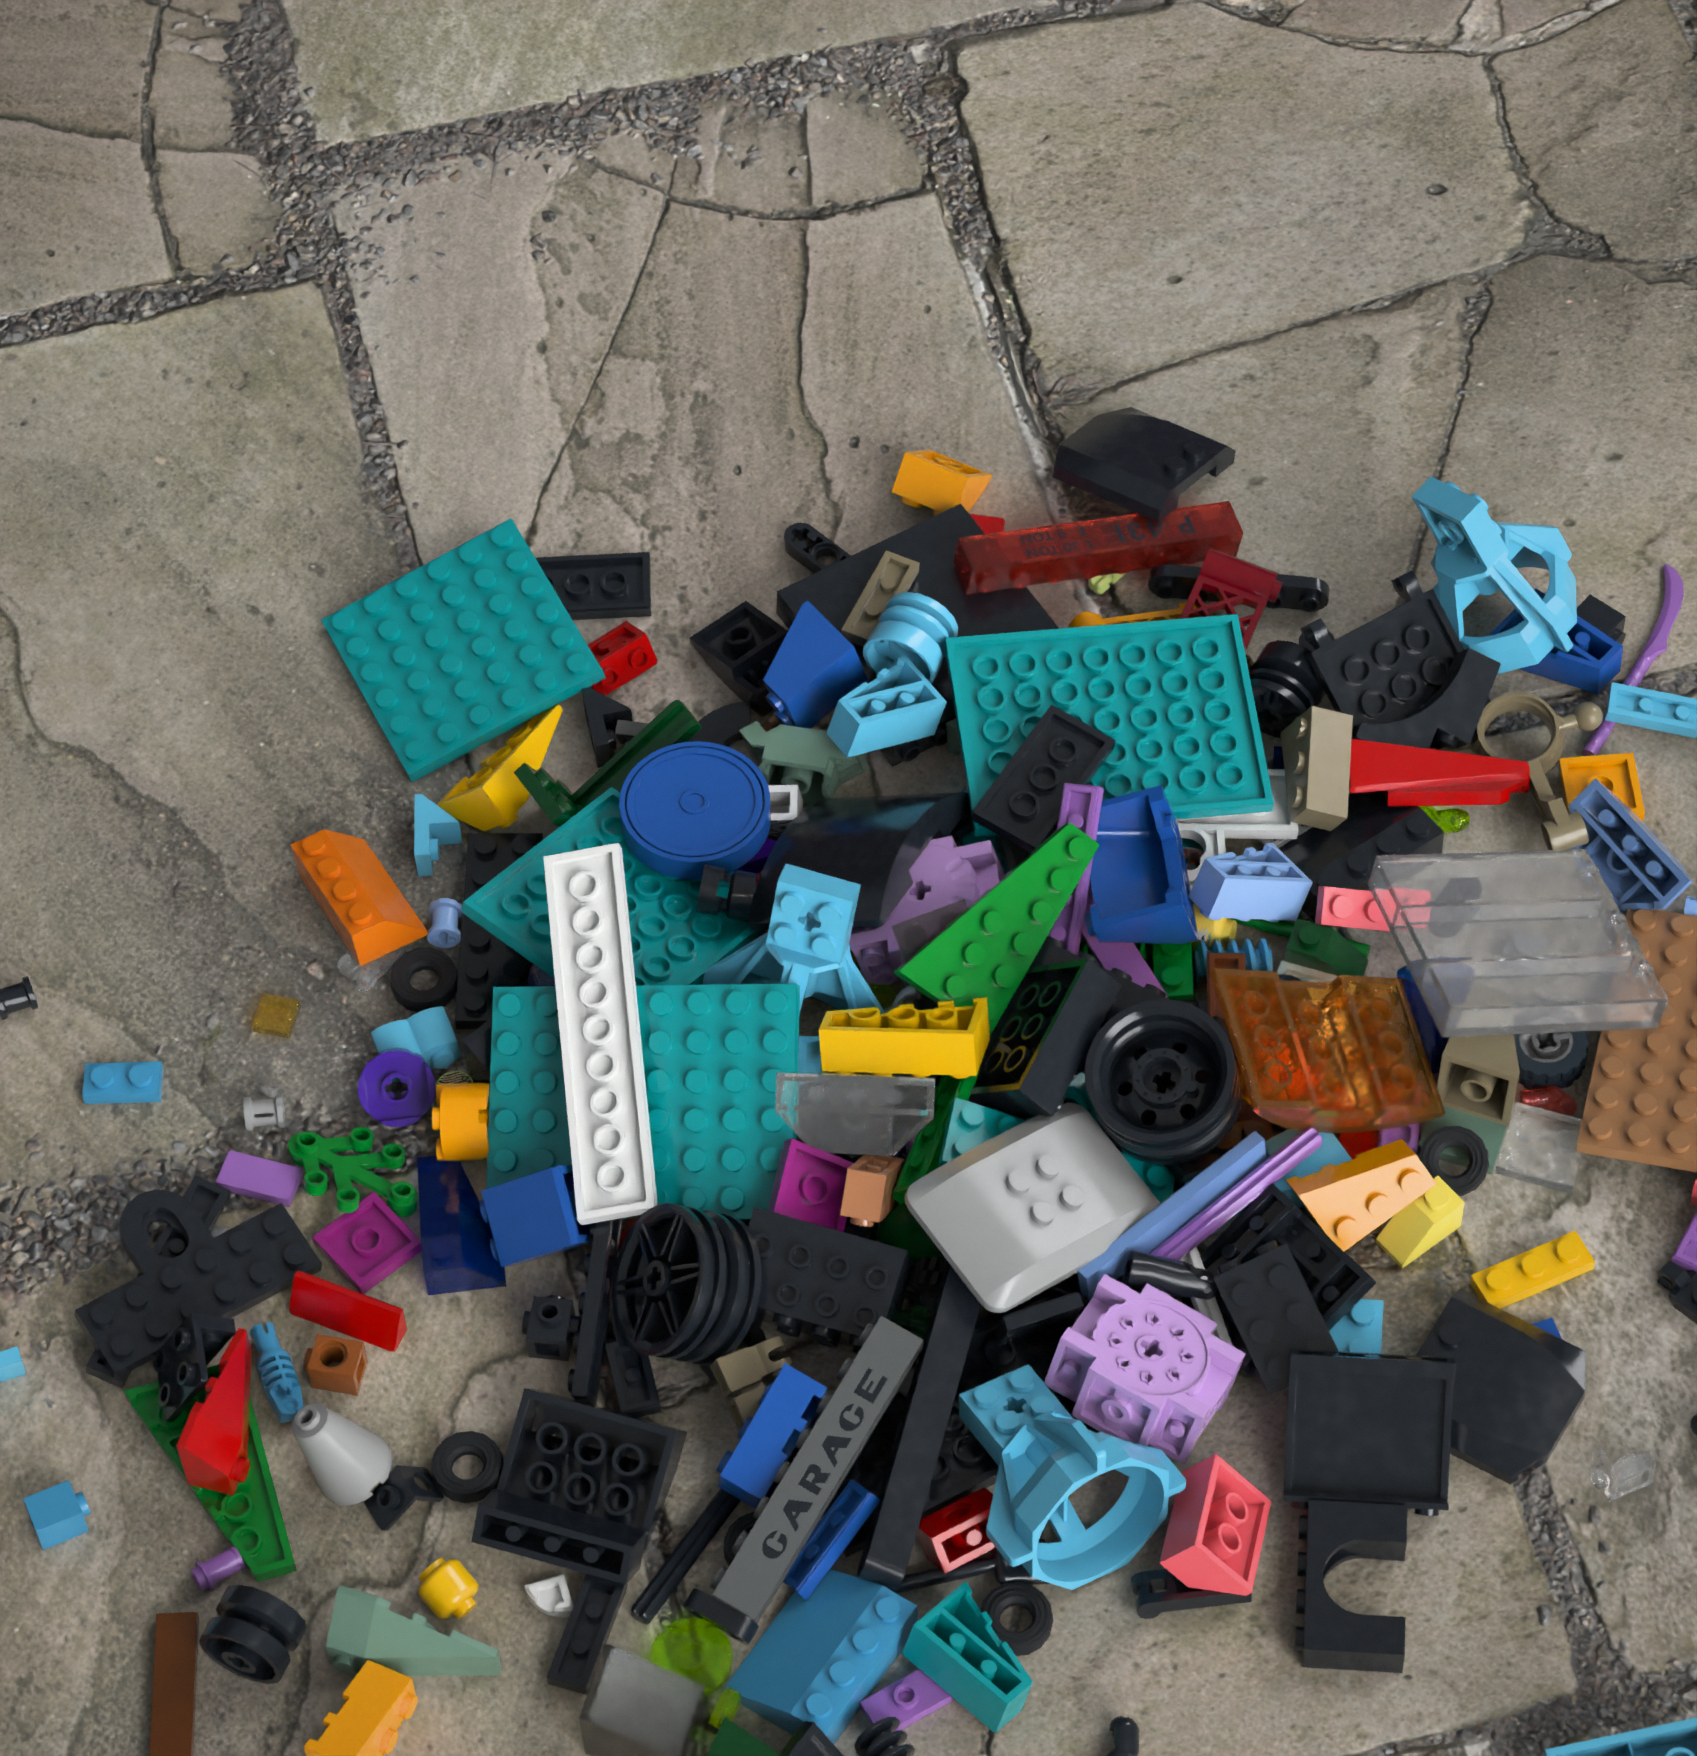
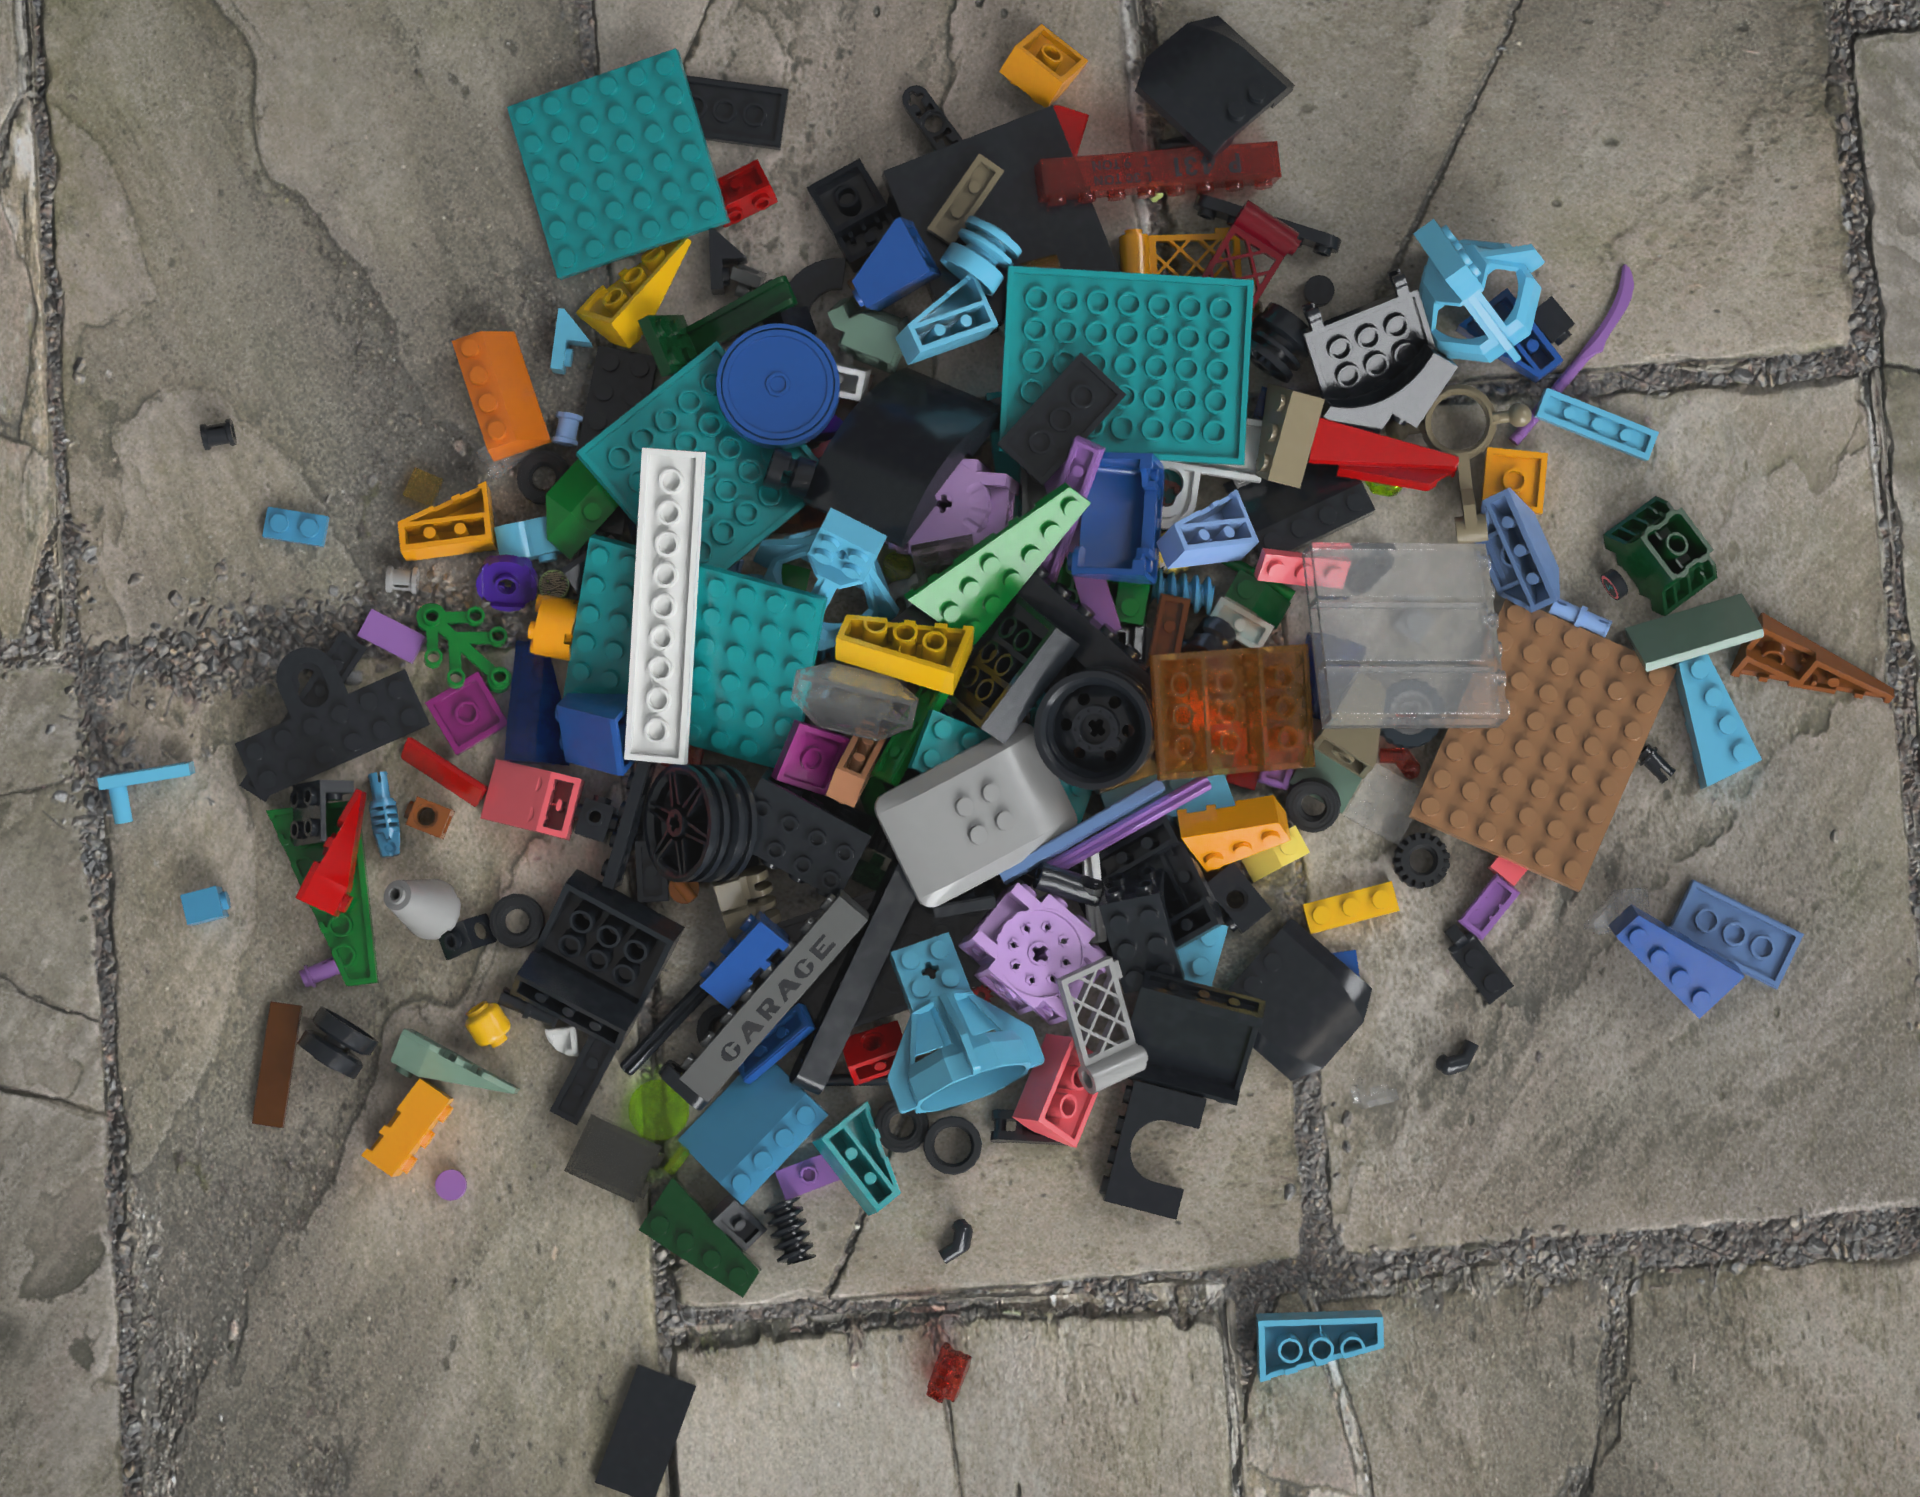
camera: 10 degrees right, 30 degrees up
none -> light orange wedge [398,481,497,562]
none -> coral slope [480,759,585,841]
none -> black pin [497,986,559,1028]
none -> green wedge [545,459,619,560]
none -> dark orange plate [669,881,700,904]
none -> black tyre [923,1116,982,1175]
none -> light grey piece [1056,956,1148,1094]
none -> black brick [1207,862,1272,934]
none -> black tyre [1392,832,1450,889]

